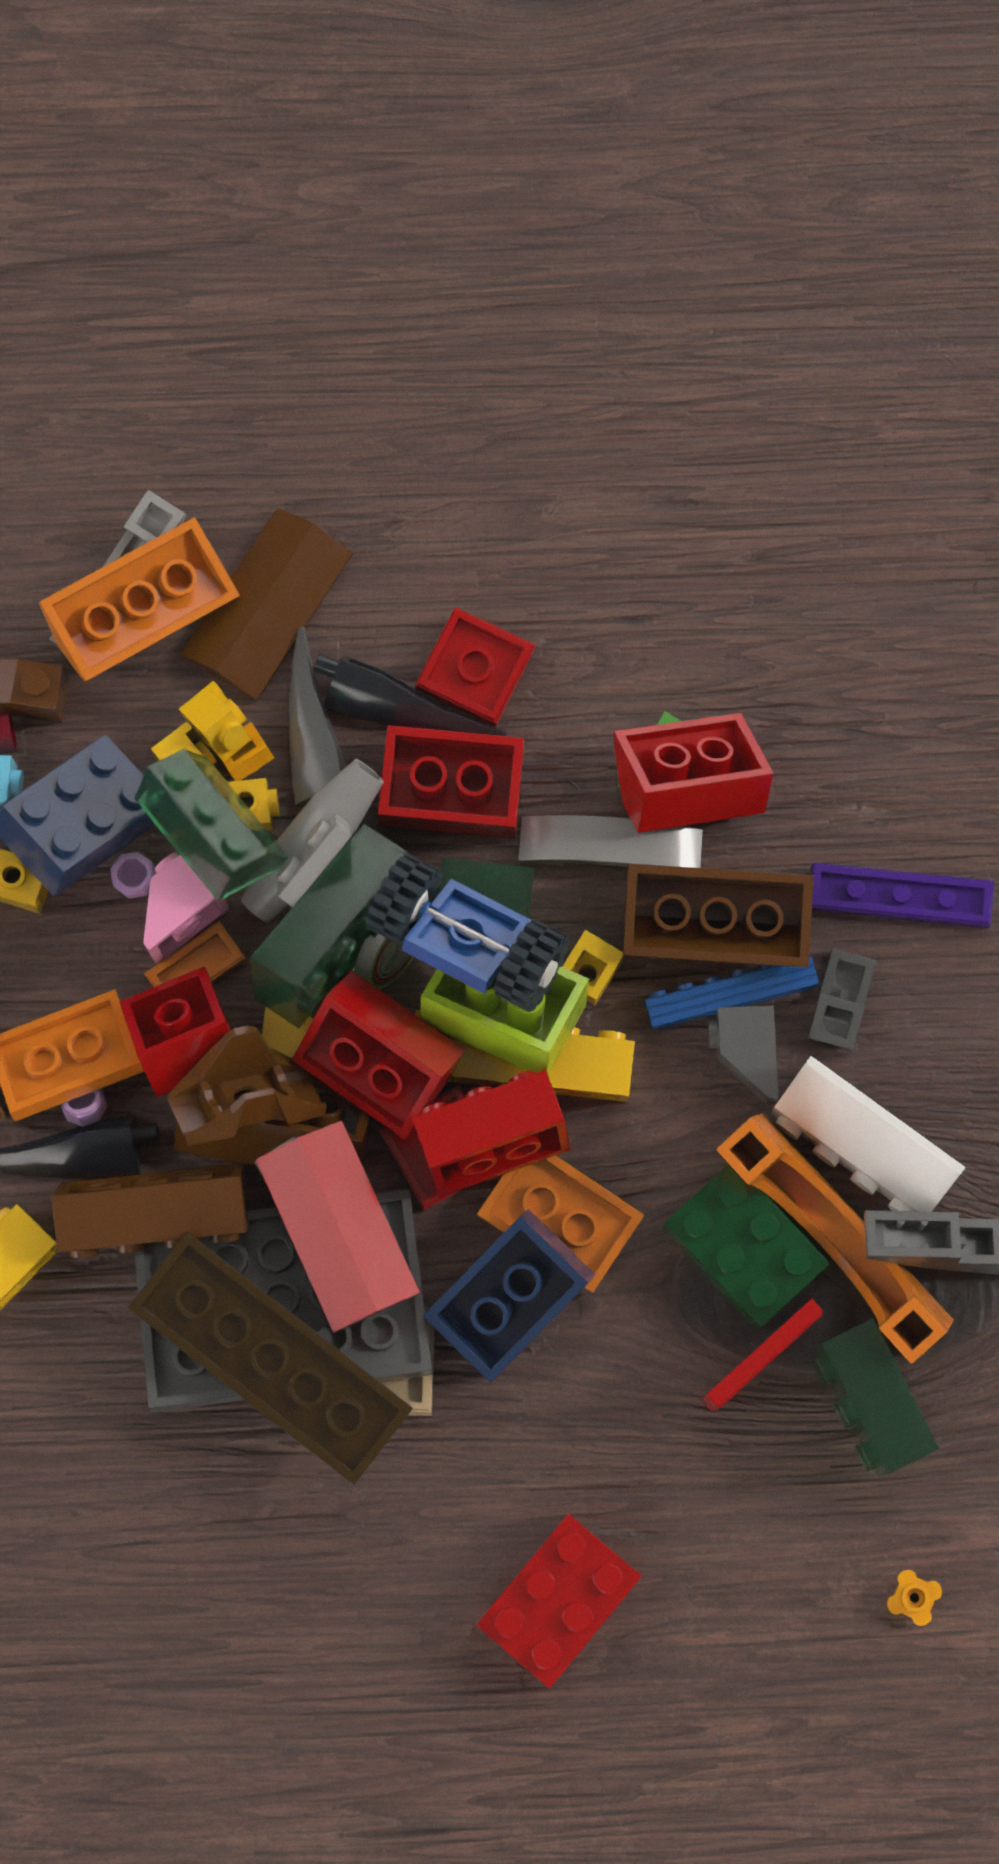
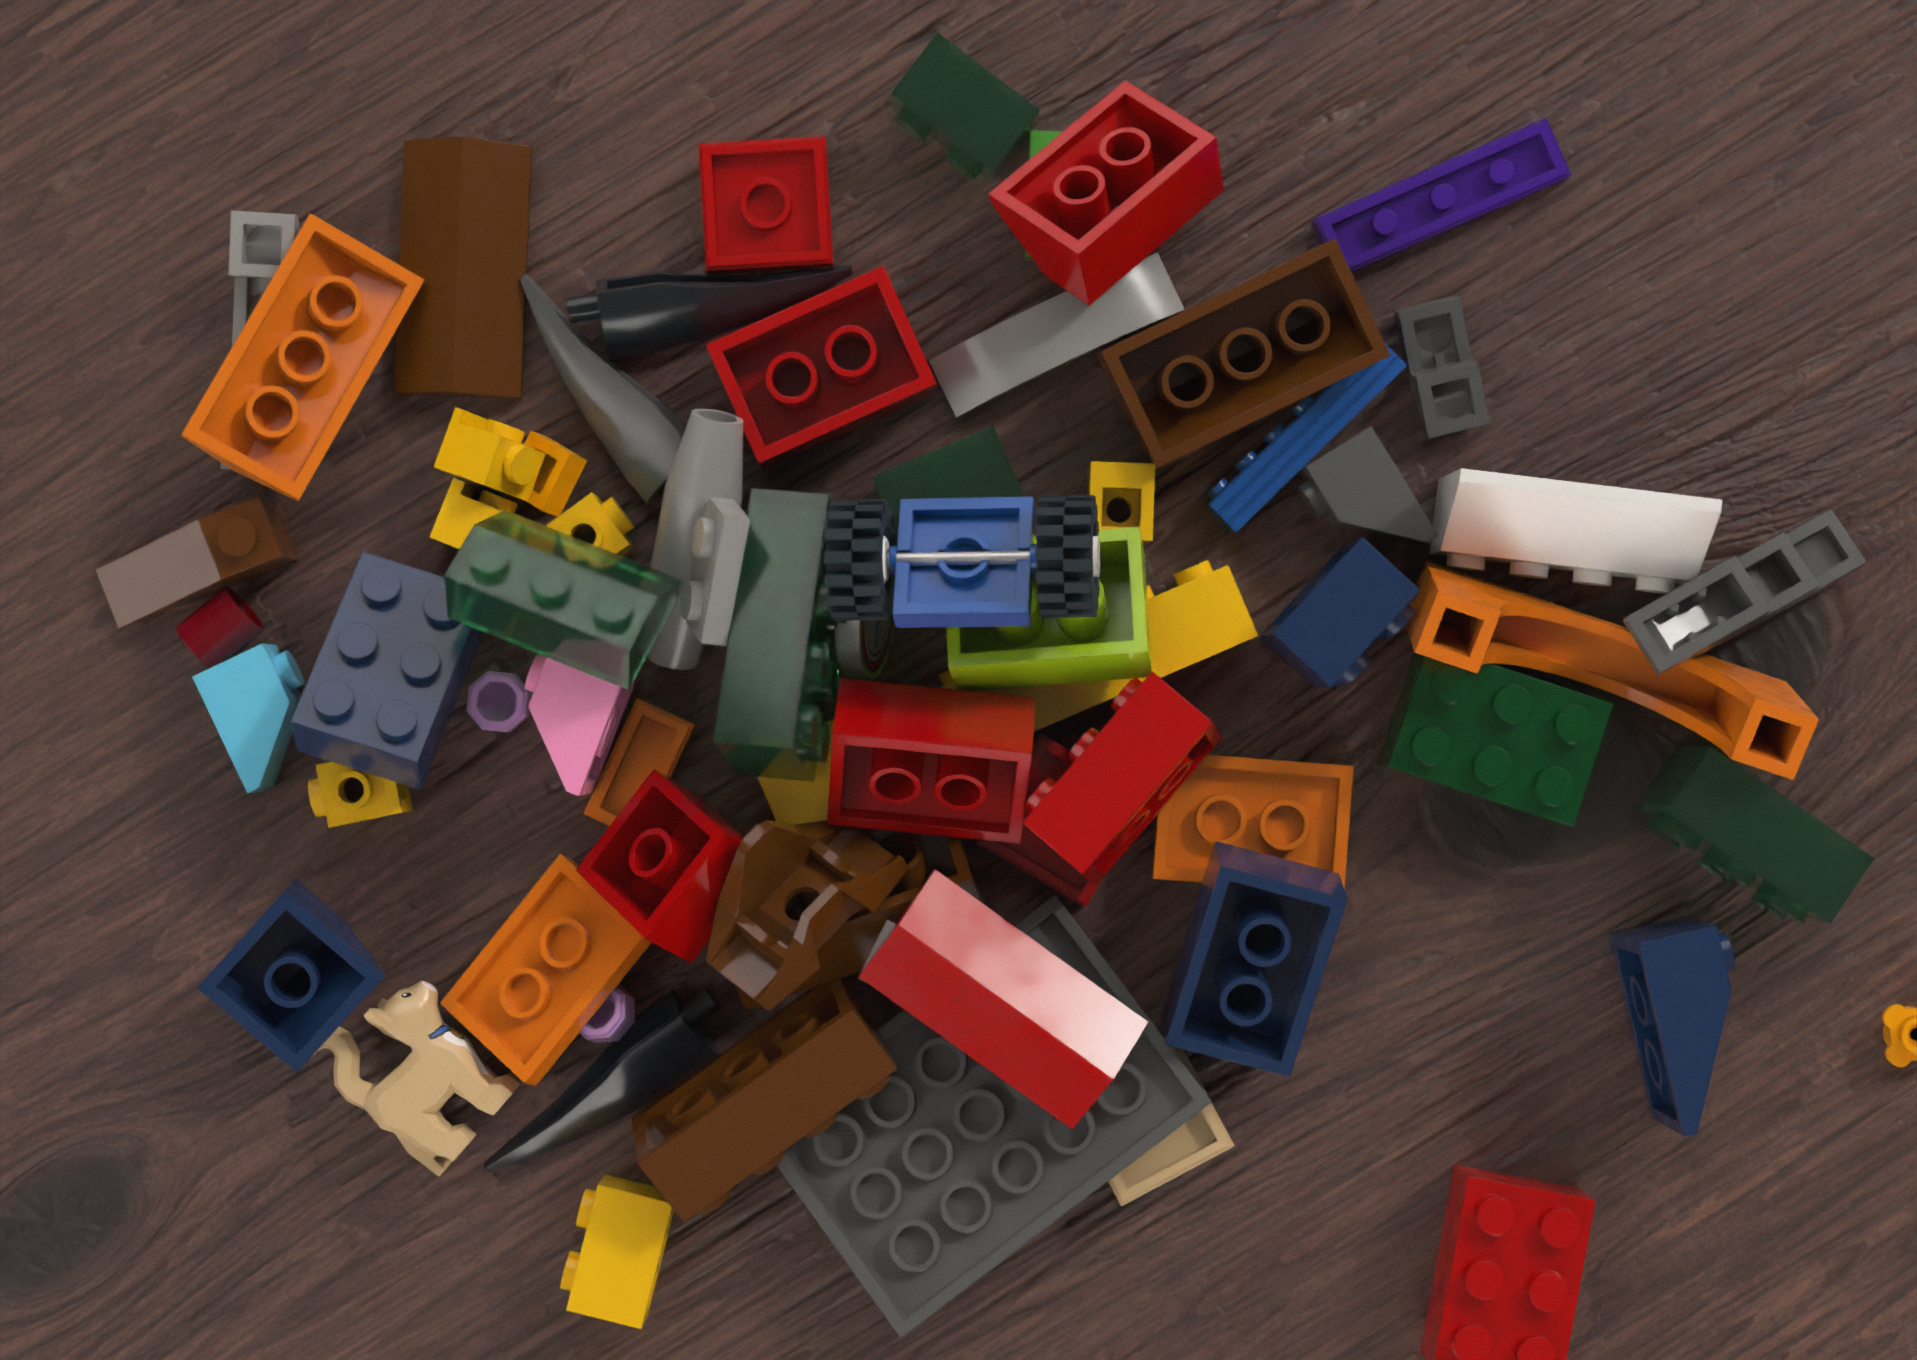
camera: 30 degrees left, 10 degrees up
dark brown plate [128,1232,413,1485] -> none
red tile [701,1299,823,1412] -> none
none -> clear green brick [891,32,1040,183]
none -> dark blue brick [1259,537,1420,688]
none -> dark blue slope [1609,916,1735,1136]

